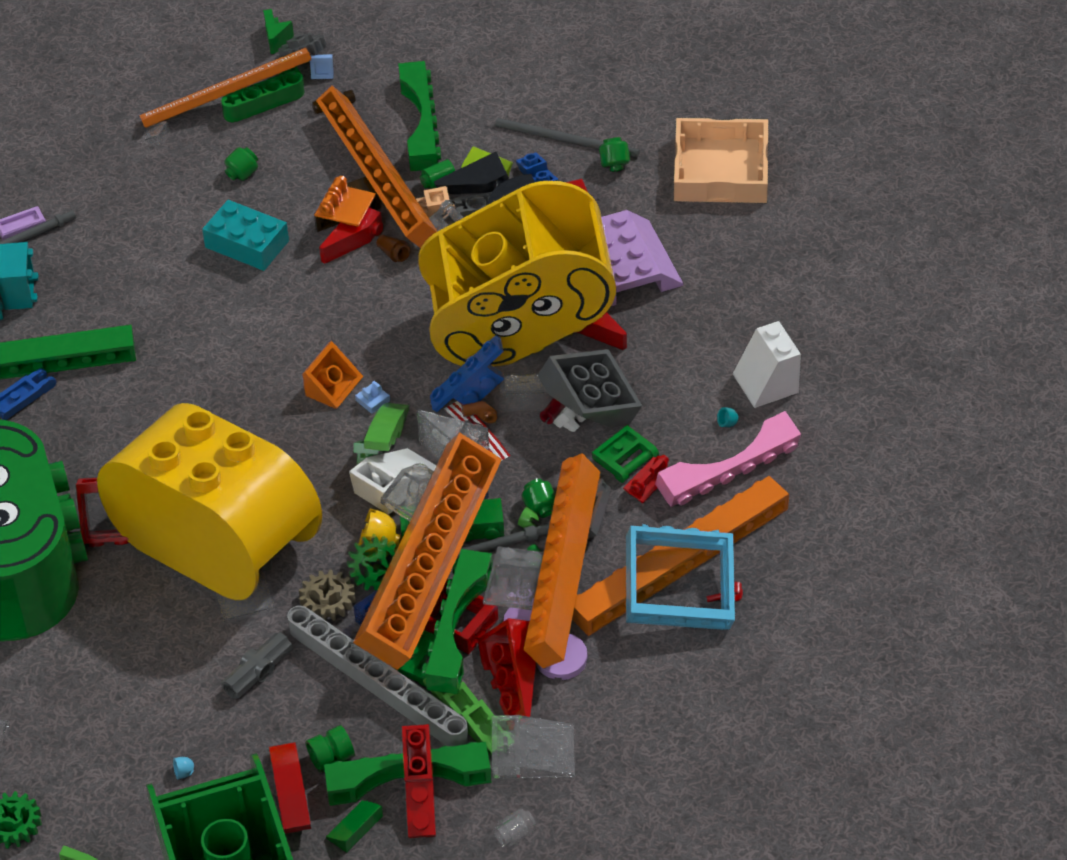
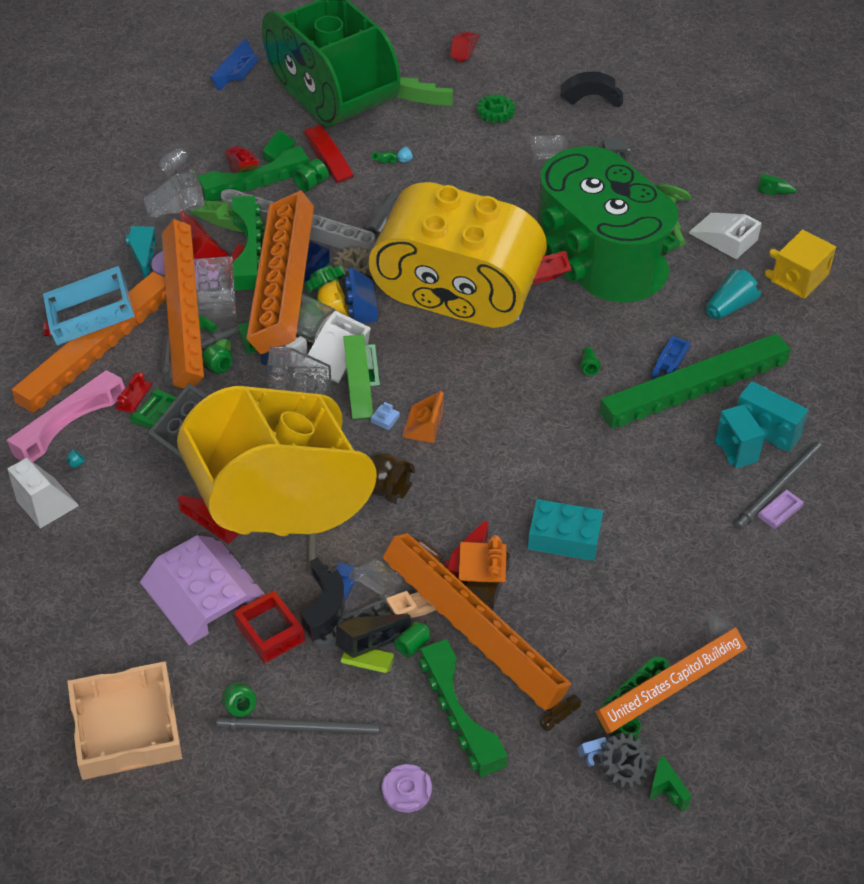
camera: 160 degrees right, 0 degrees up
green head [224,147,258,181] -> none
blue slope [516,152,559,182] -> none
none -> teal slope [126,226,156,279]
none -> blue slope [345,268,378,323]
none -> dark brown tile [368,452,415,504]
none -> green arm [371,151,398,164]
none -> lavender tile [382,764,432,813]
none -> green cone [580,347,601,376]

